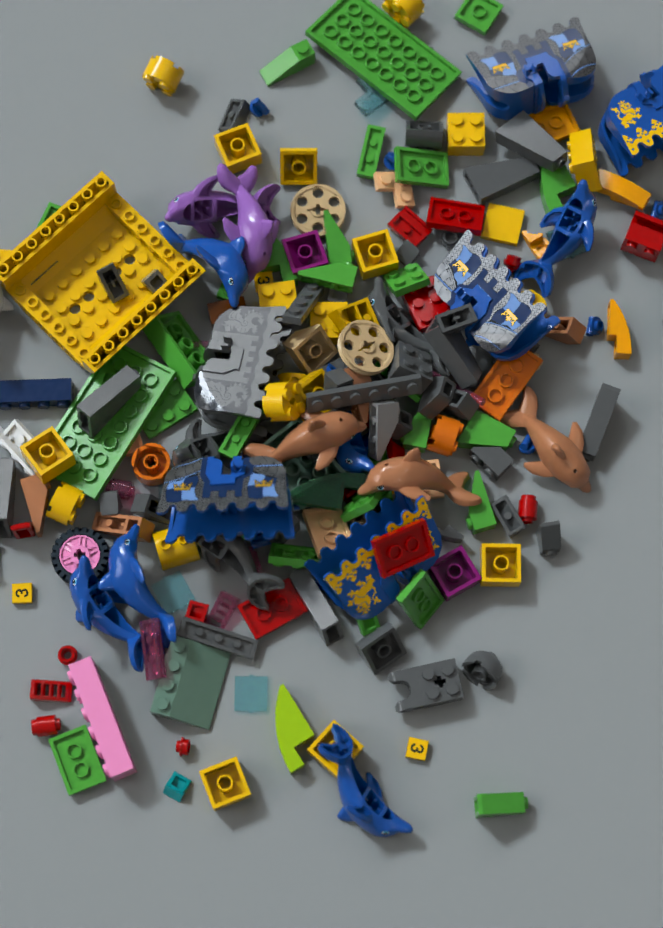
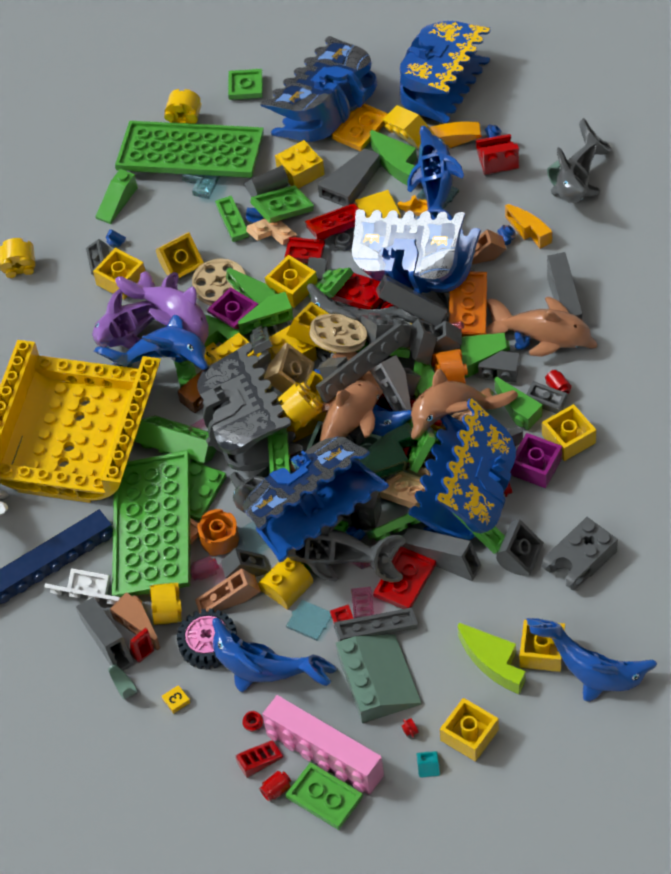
camera: 25 degrees left, 20 degrees down
yellow brick [20,426,76,484] -> none
dark grey slope [76,365,141,438] -> none
dark grey slope [96,262,129,304] -> none
blue animal [98,524,176,648] -> none
dark grey slope [99,490,123,516] -> none
clear pink plate [139,618,166,681] -> none
dark grey slope [141,269,167,294] -> none
clear light blue piece [234,674,268,713] -> none
red plate [370,518,436,579] -> none
bright green plate [396,569,445,629] -> none
yellow tile [405,737,429,761] -> none
dark grey slope [435,303,478,334] -> none
dark grey cylinder [462,651,502,689] -> none
dark grey slope [495,110,567,172] -> none
dark grey slope [536,520,561,556] -> none

